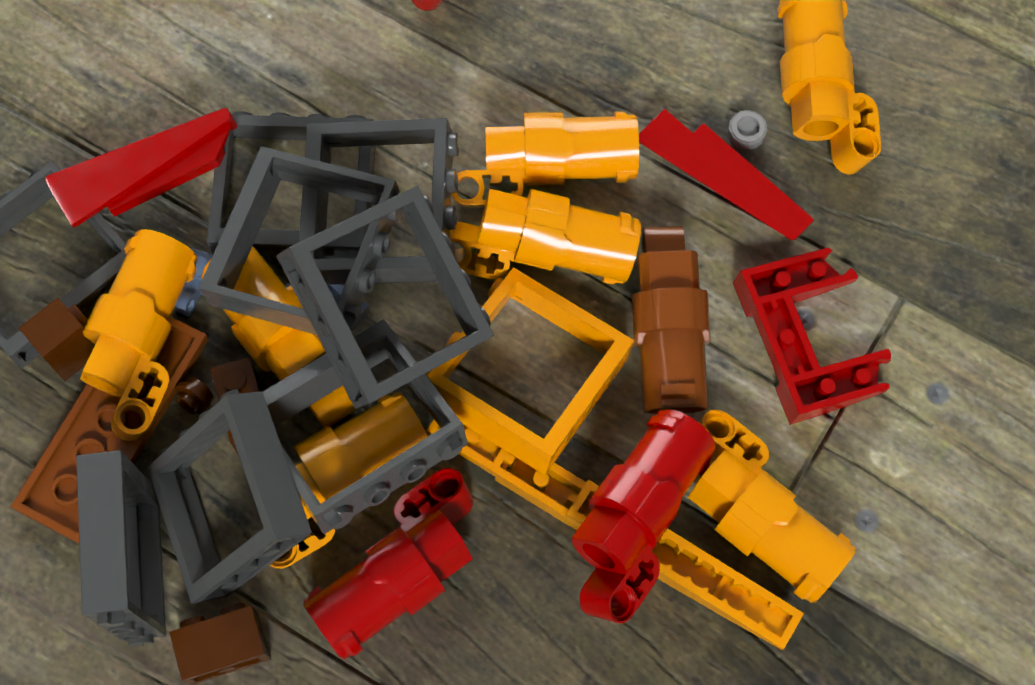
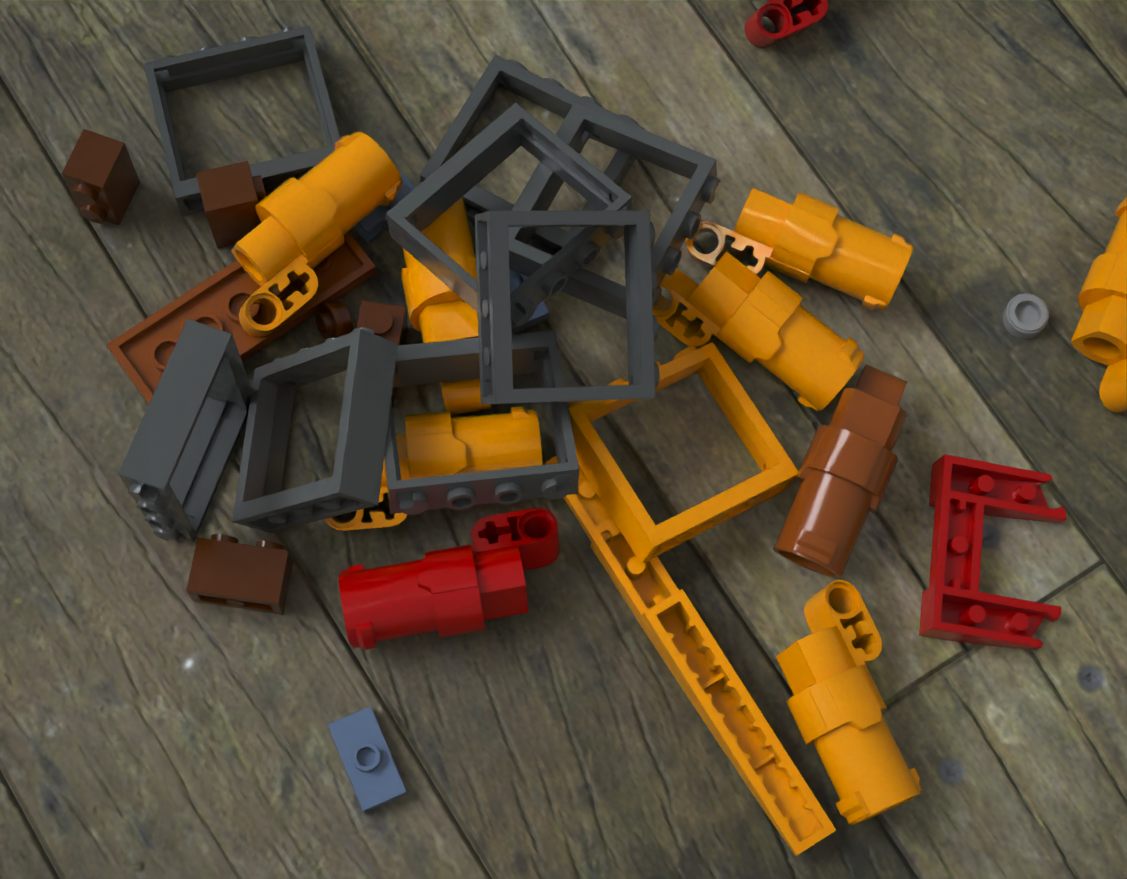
camera: 20 degrees right, 0 degrees up
red wedge [45,108,238,228] -> none
red piece [572,409,716,623] -> none
red wedge [639,109,814,240] -> none

